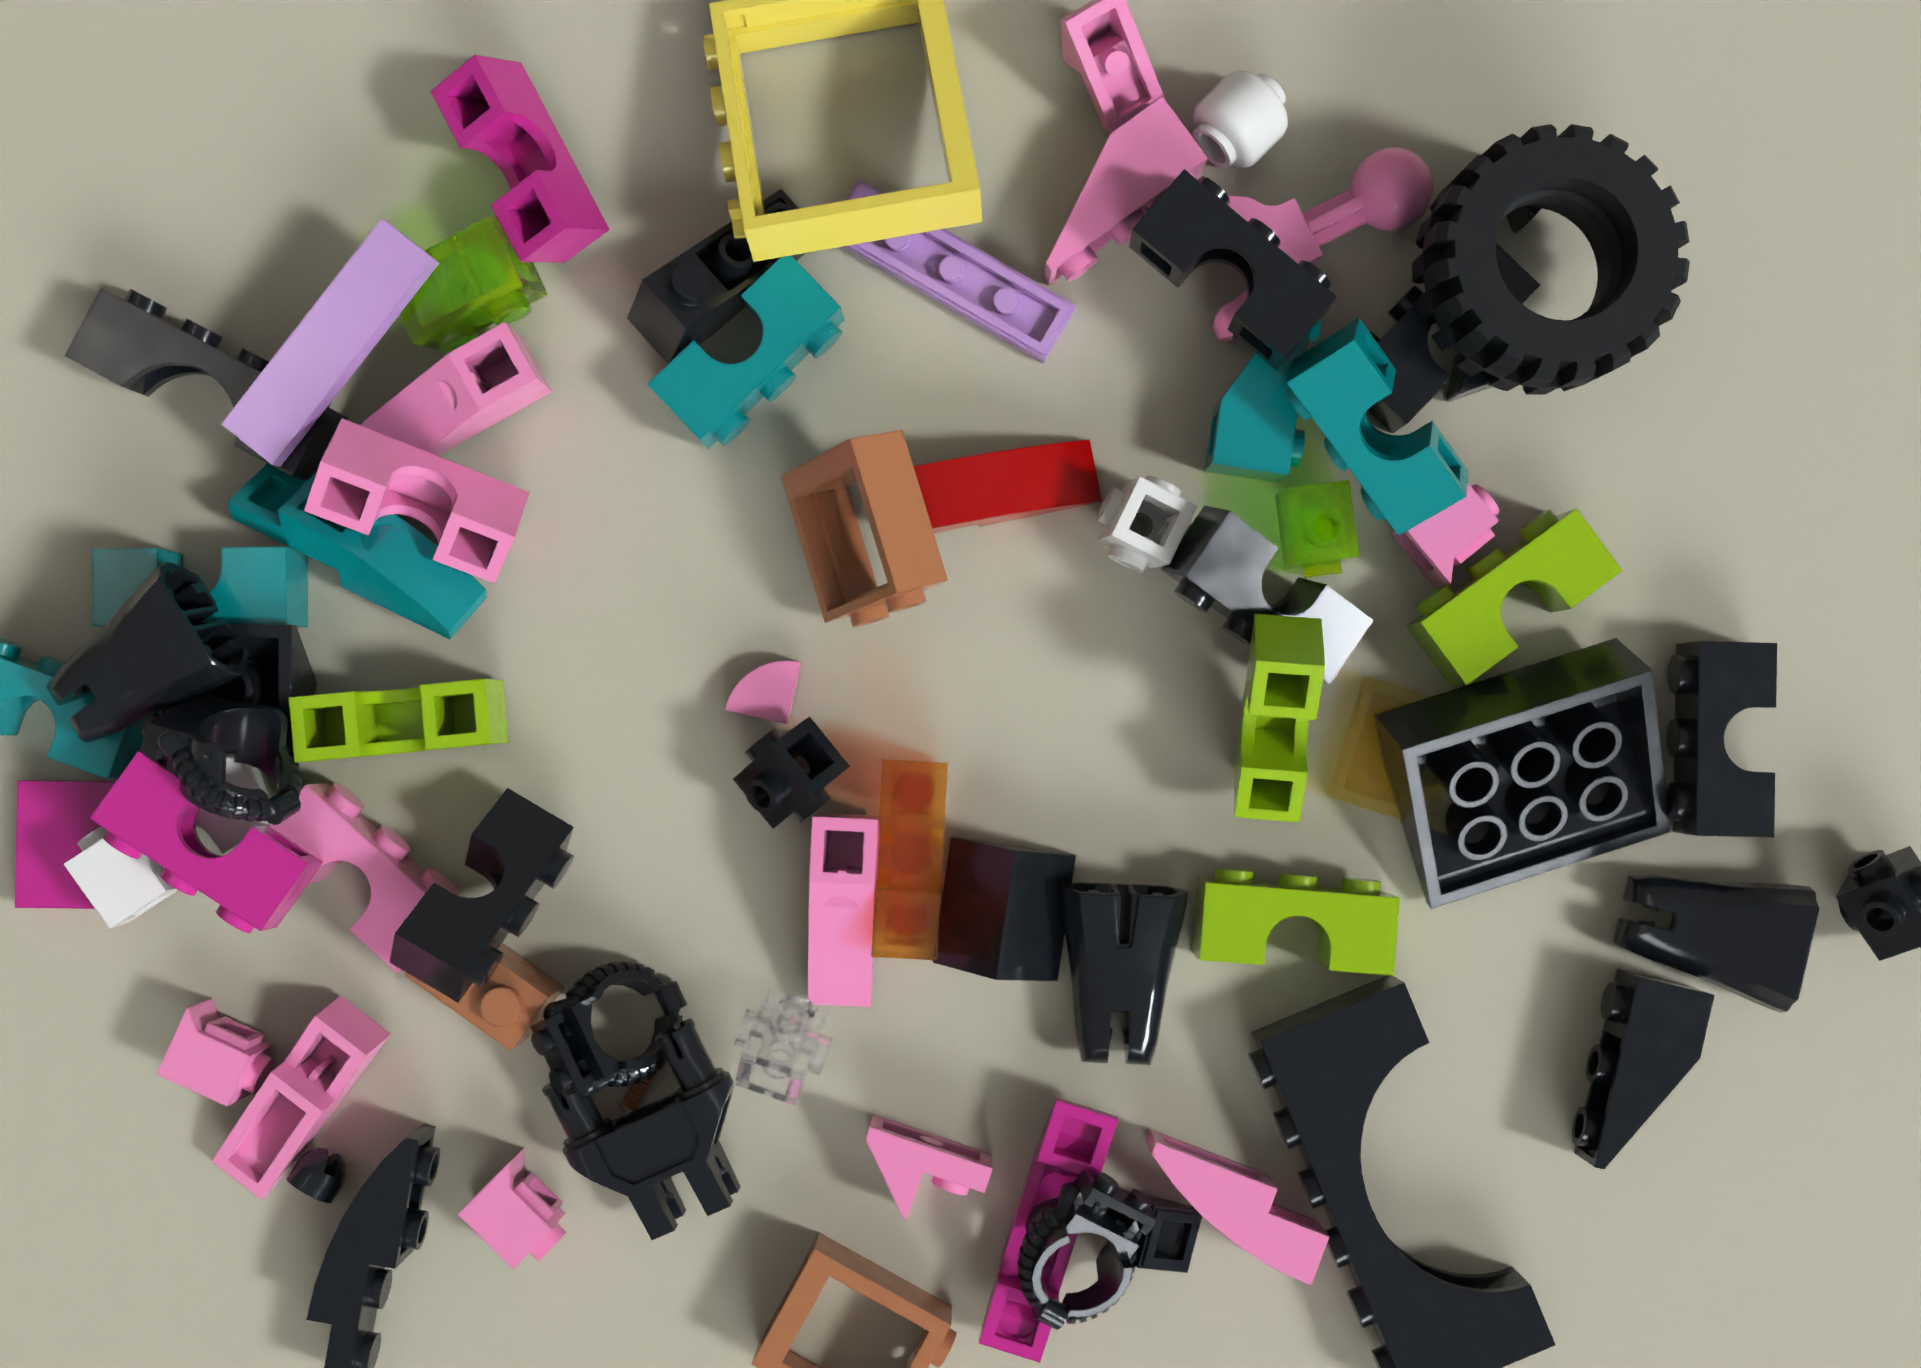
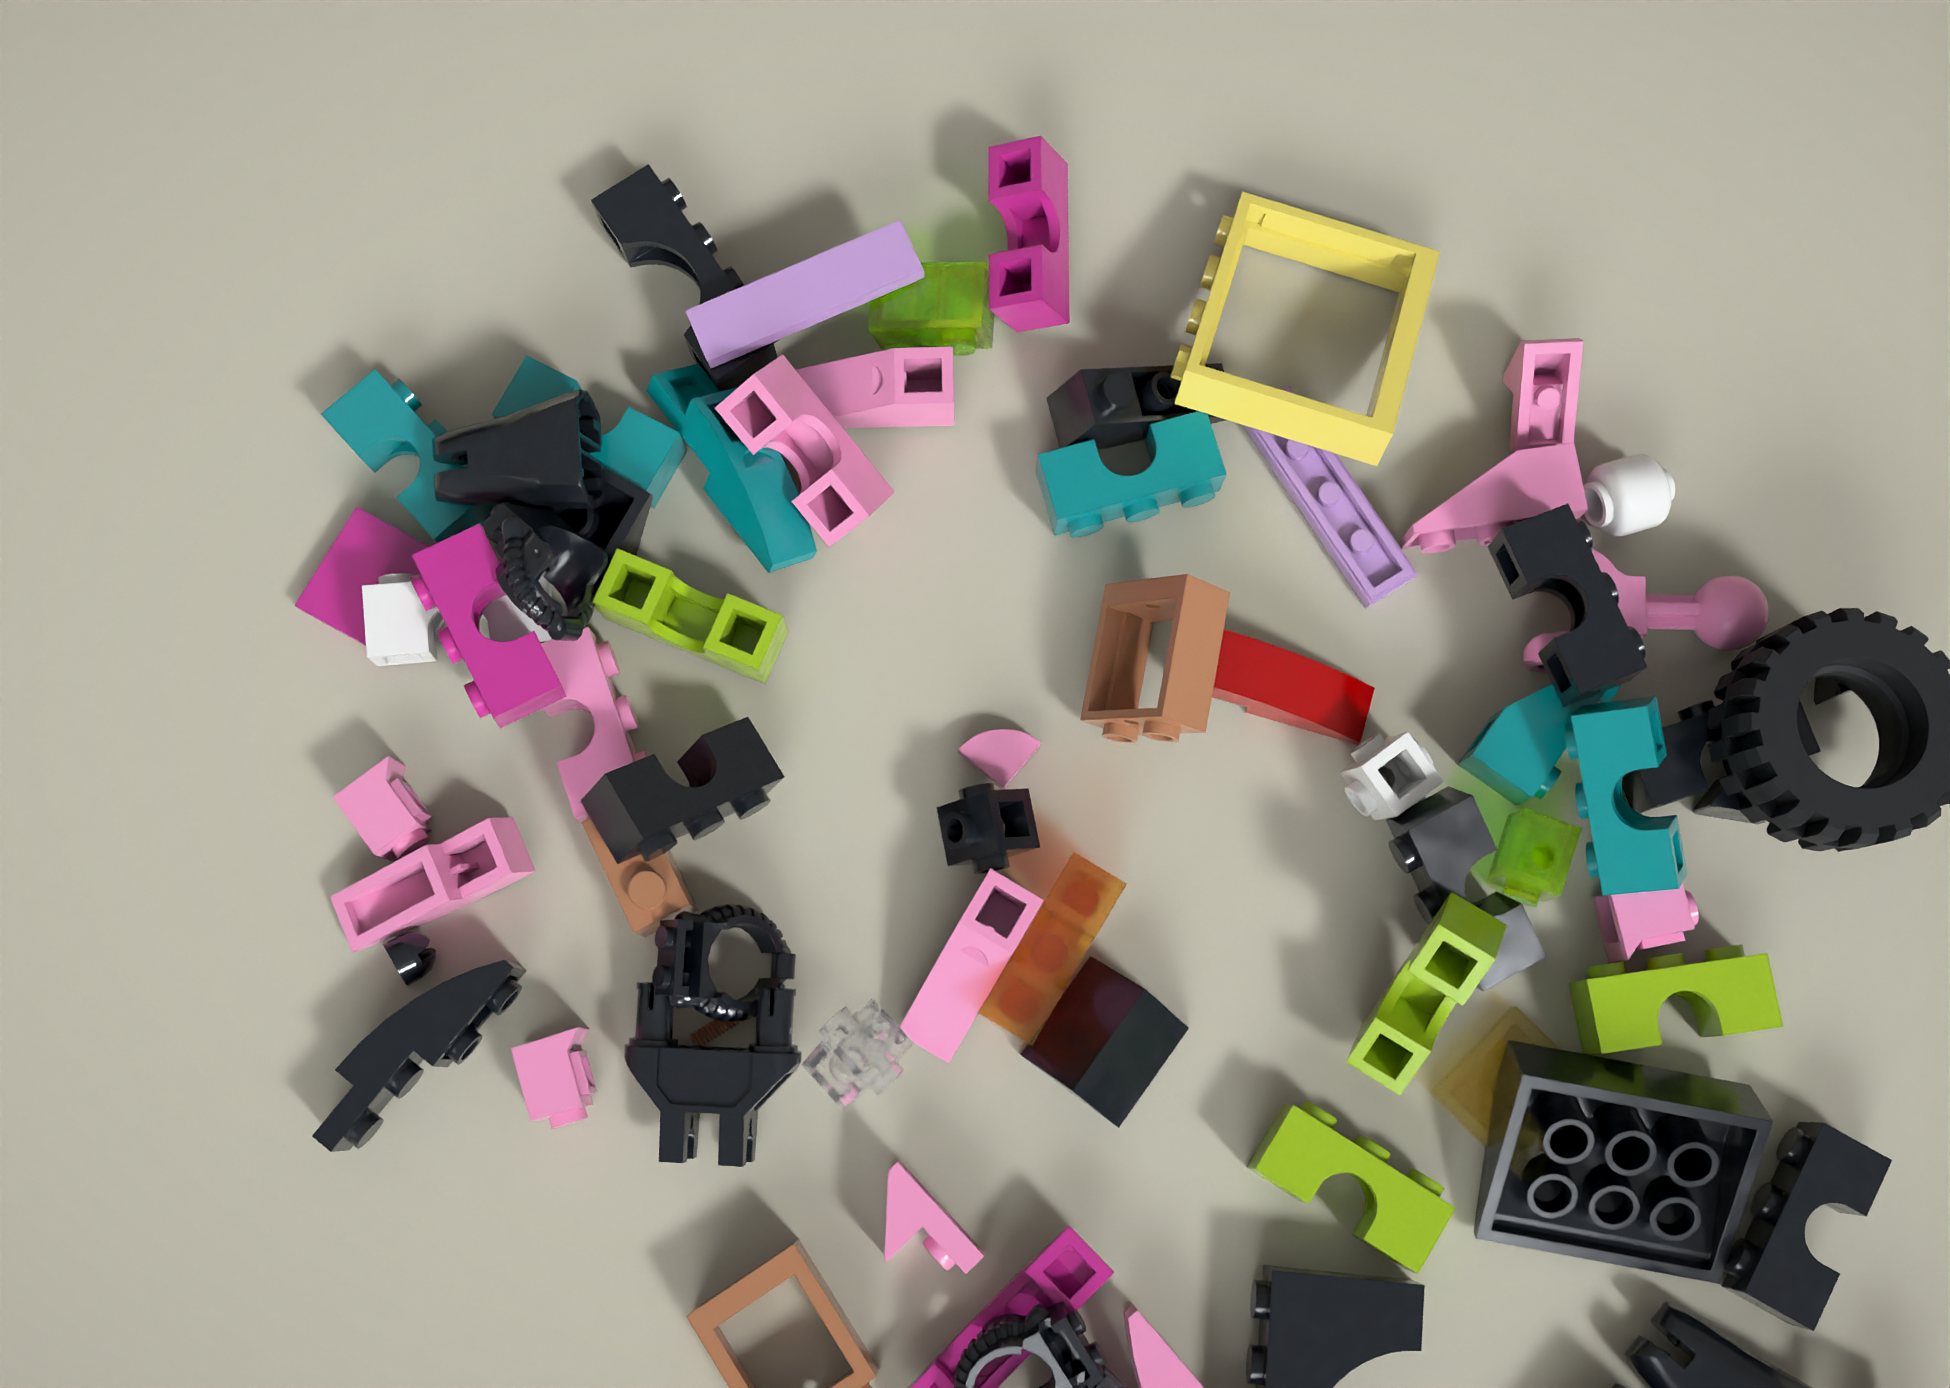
camera: 25 degrees right, 10 degrees down
black piece [1059,882,1189,1065] -> none

